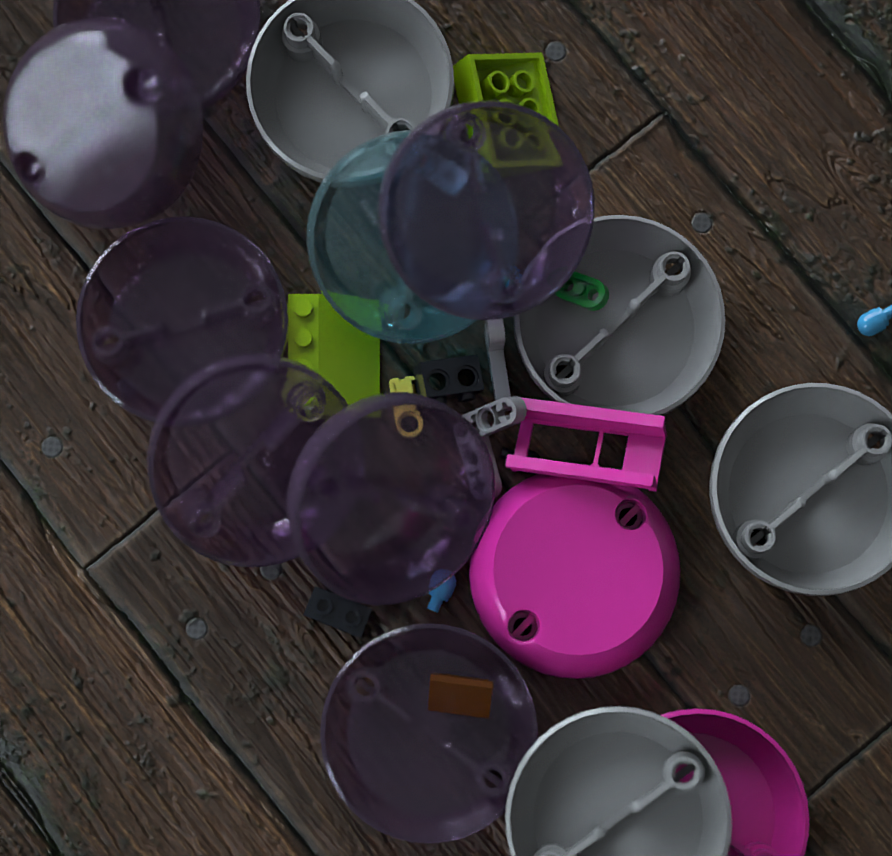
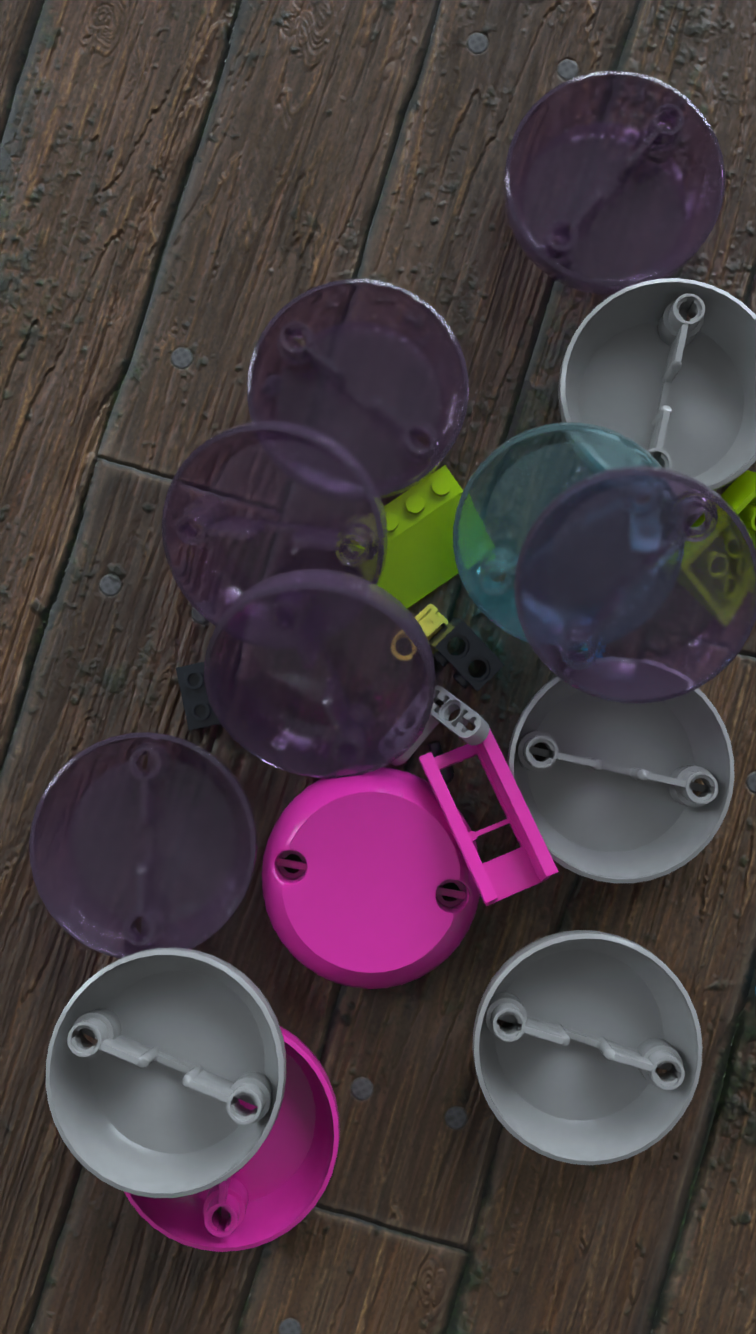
camera: 60 degrees right, 5 degrees up
clear purple cylinder [2,17,203,229] -> none
dark azure cylinder [427,570,456,613] -> none
reddish brown slope [428,672,495,718] -> none
light grey beam [484,314,512,412] -> none
green plate [552,270,609,311] -> none

